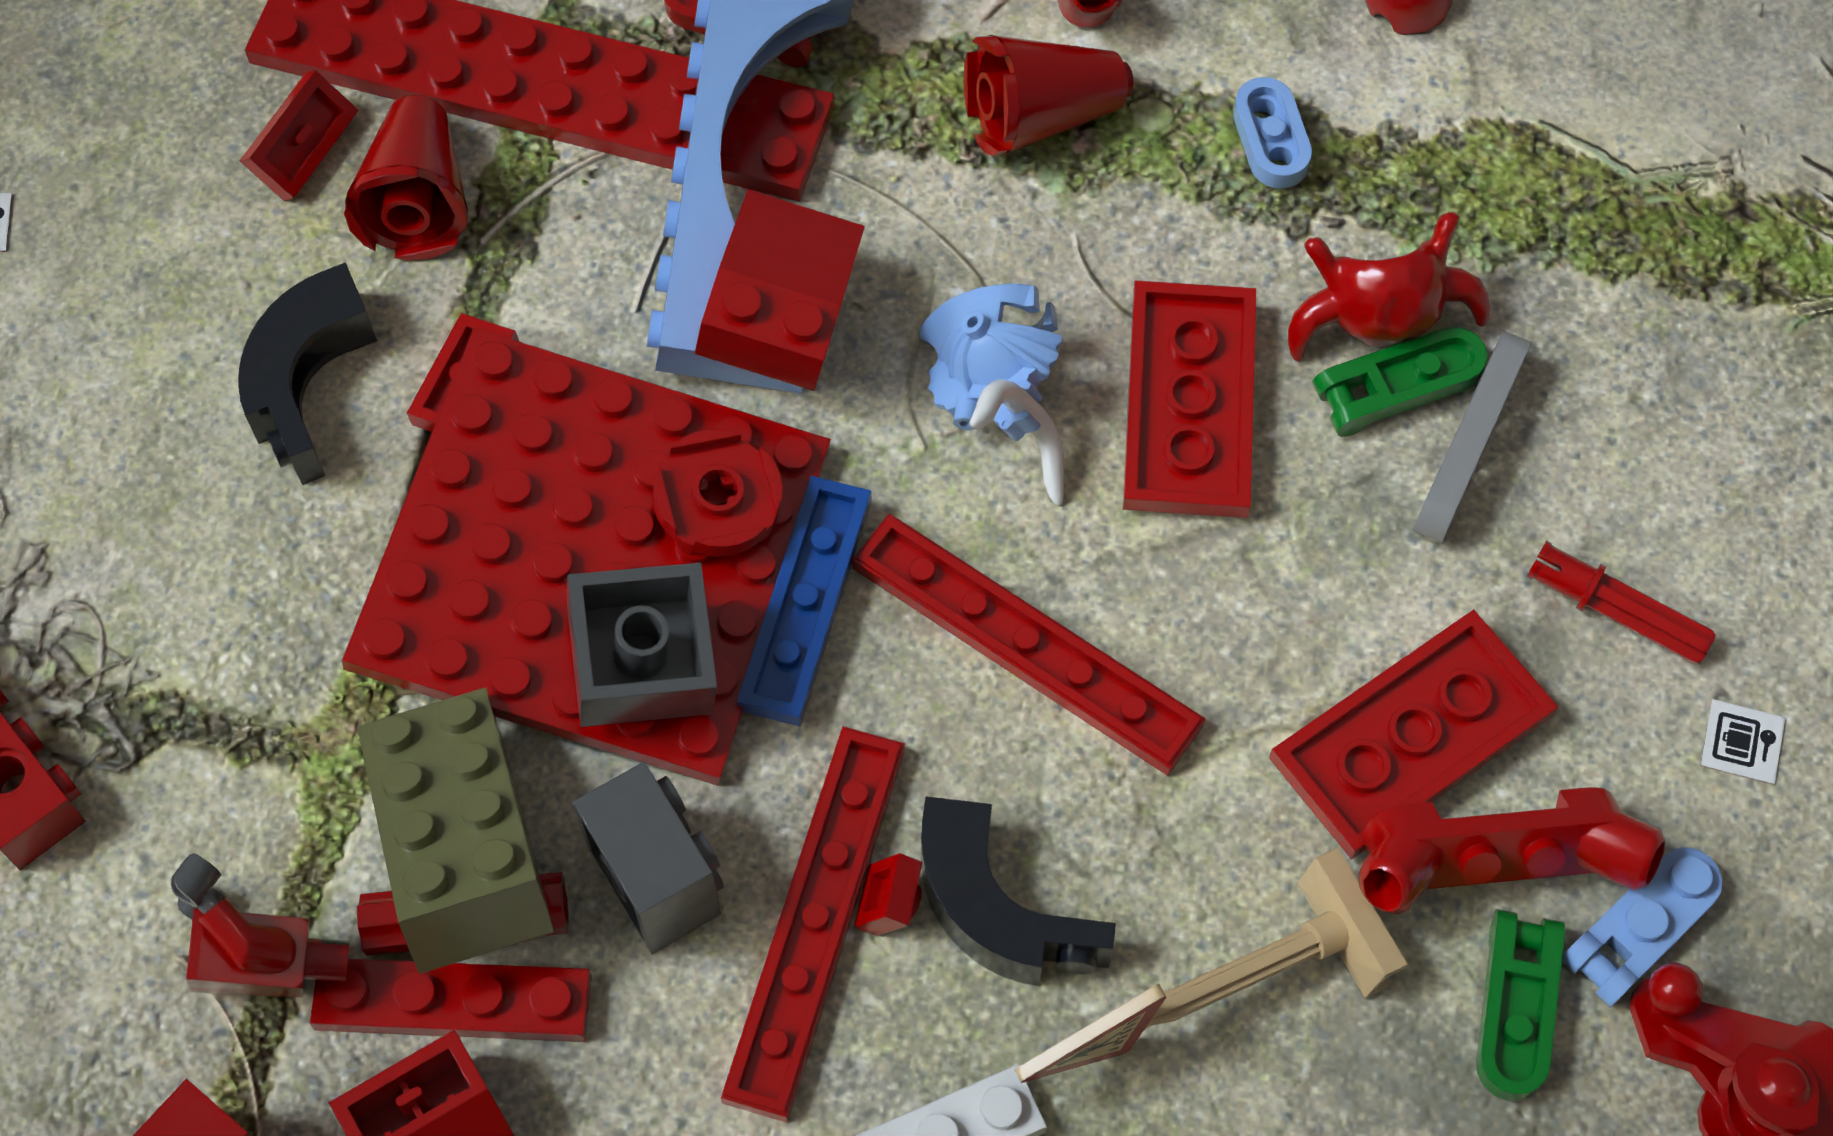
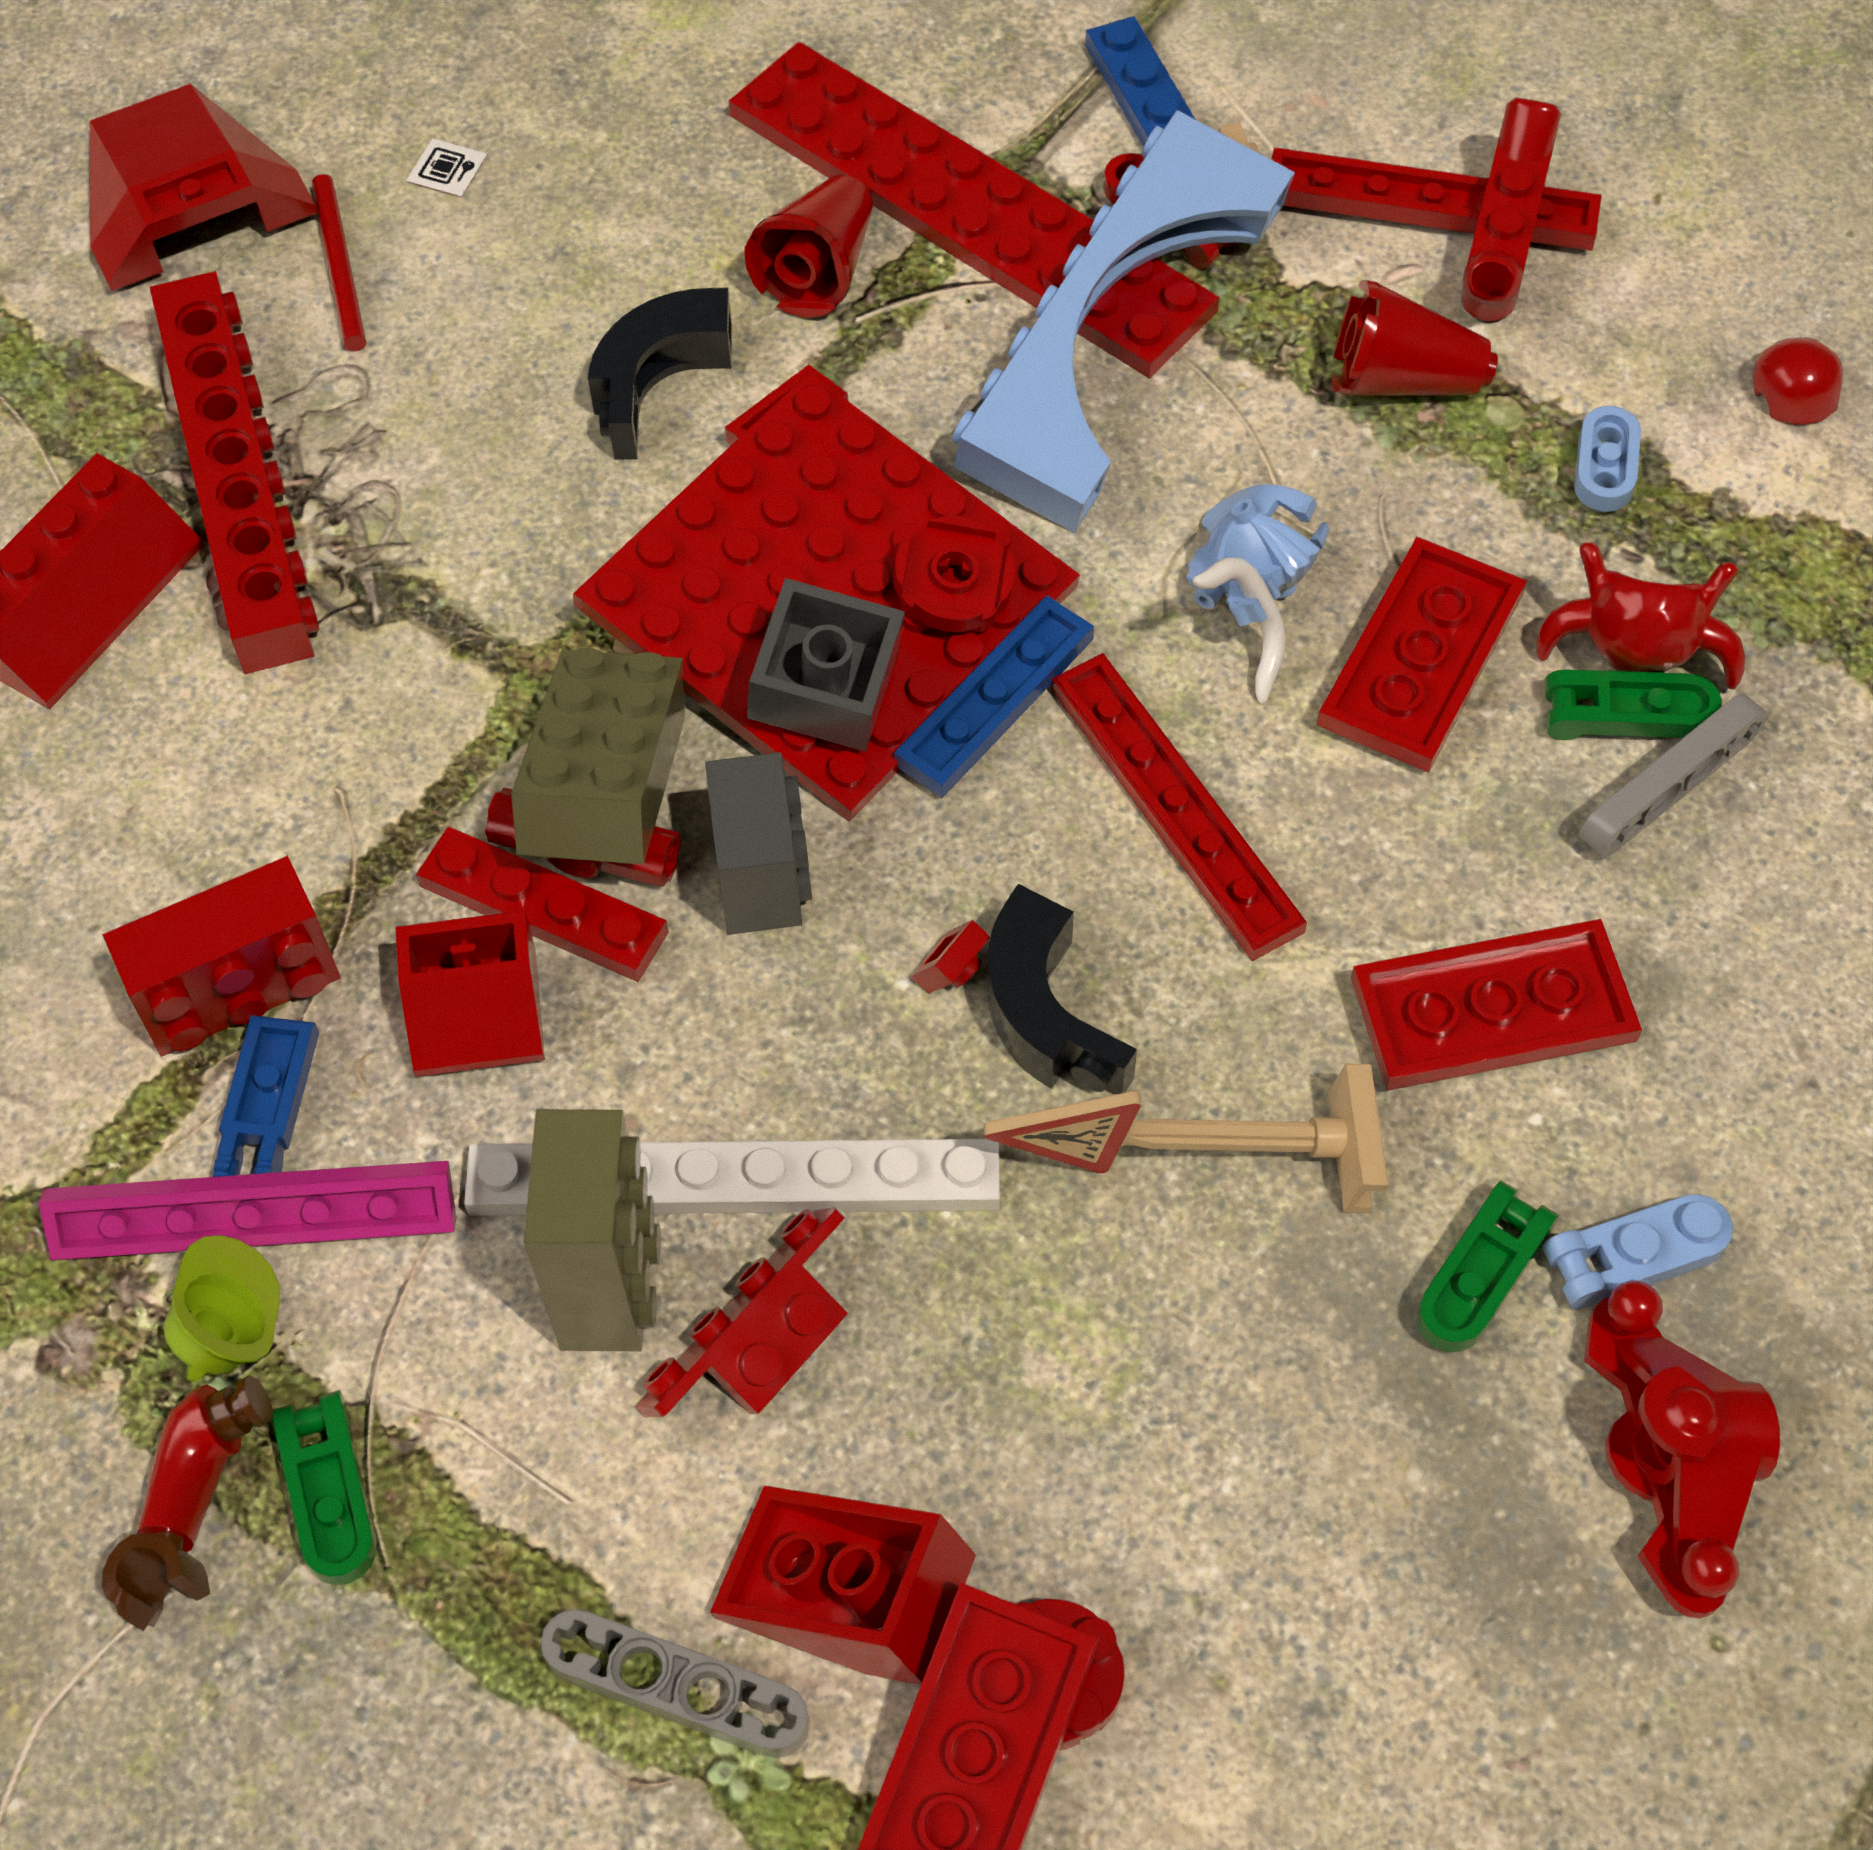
camera: 25 degrees right, 5 degrees down
red torso [171,853,350,997] -> none
red plate [239,70,359,201] -> none
red slope [694,189,865,391] -> none
red tile [721,726,905,1123] -> none
red plate [1359,787,1666,915] -> none
red axle [1526,540,1716,664] -> none
white sticker [1700,699,1785,784] -> none

